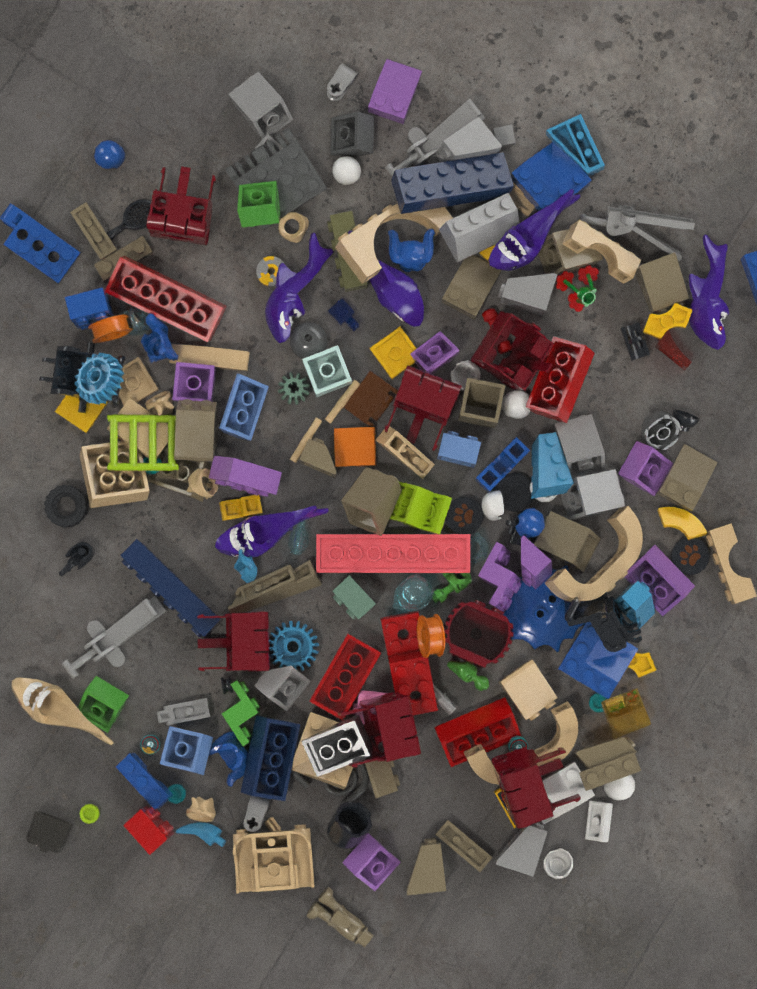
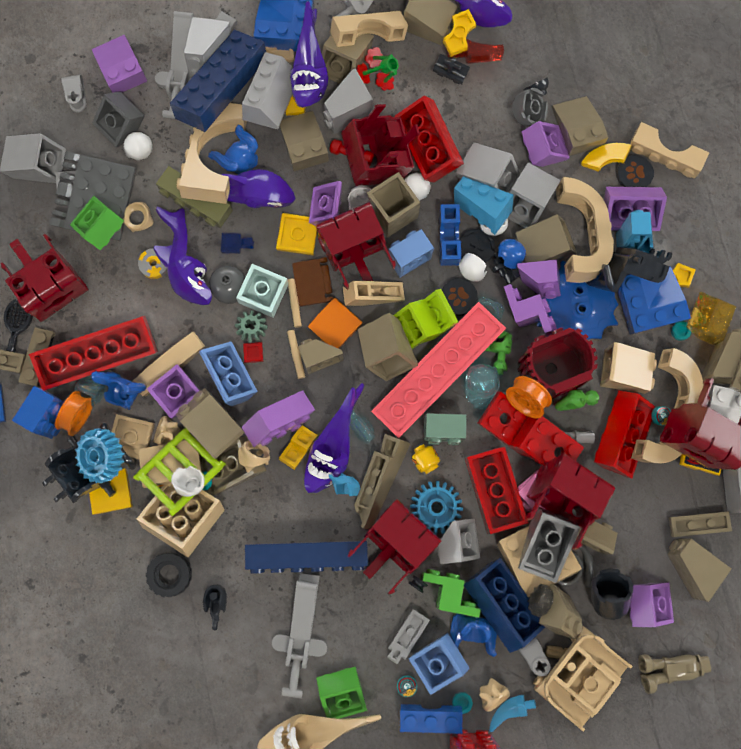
camera: 45 degrees left, 5 degrees down
none -> white hair [171,466,205,497]
none -> red tile [243,342,264,363]
none -> yellow head [411,444,440,474]
none -> clear smoke gear [528,584,554,617]
none -> dark tan slope [539,584,582,639]

